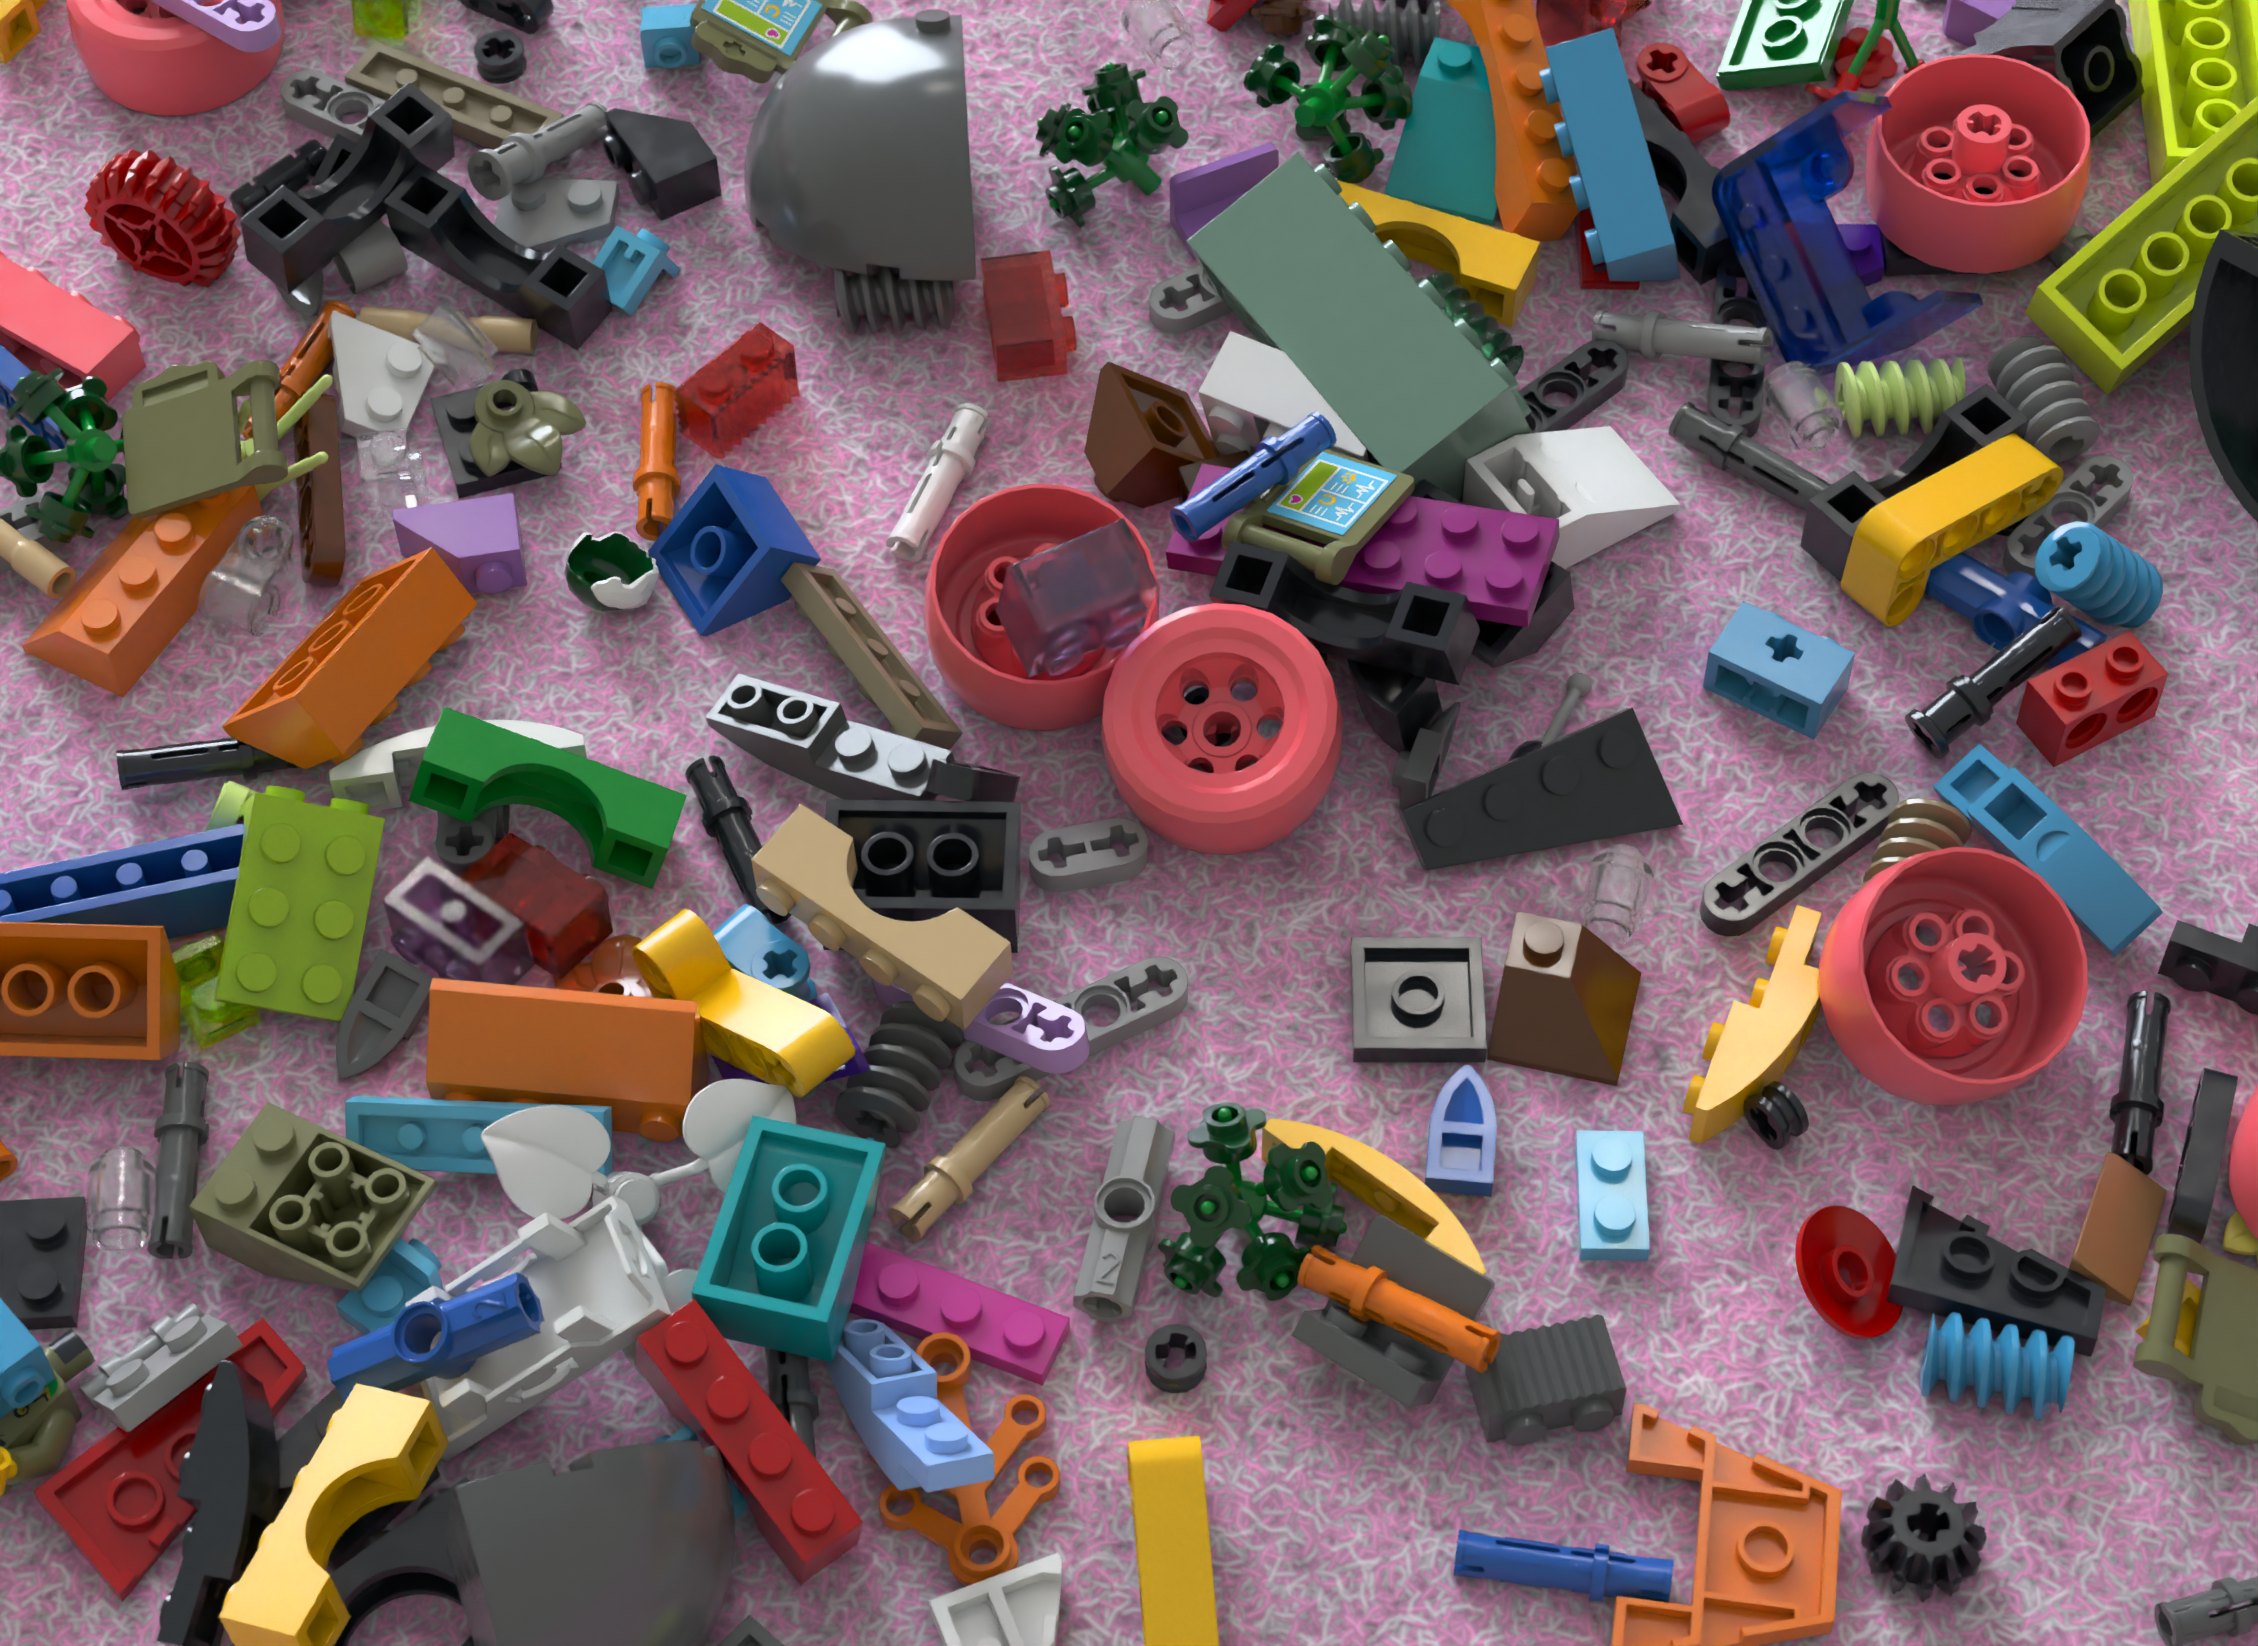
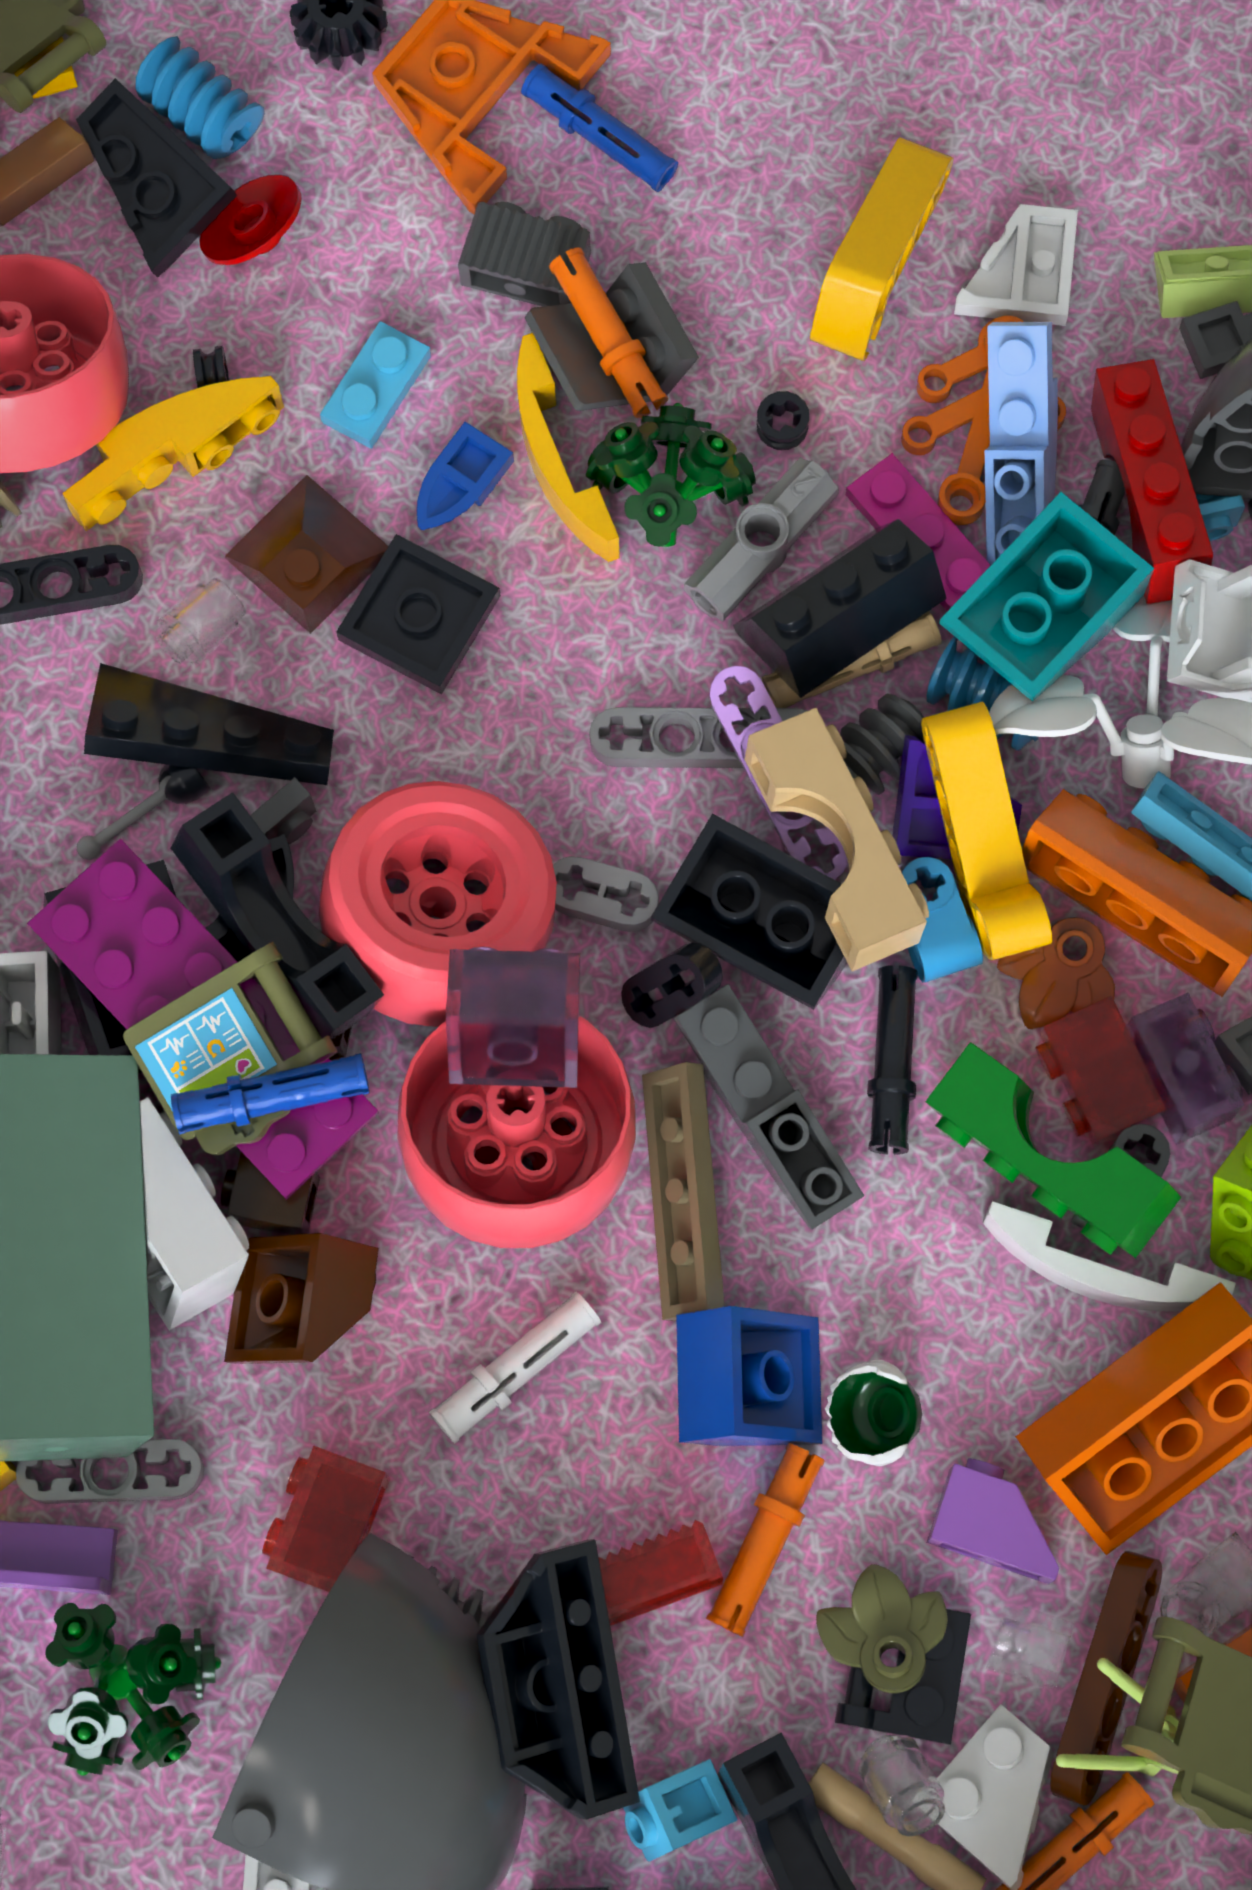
camera: 150 degrees left, 20 degrees up
none -> black wedge [476,1539,640,1820]
none -> black slope [733,519,947,698]

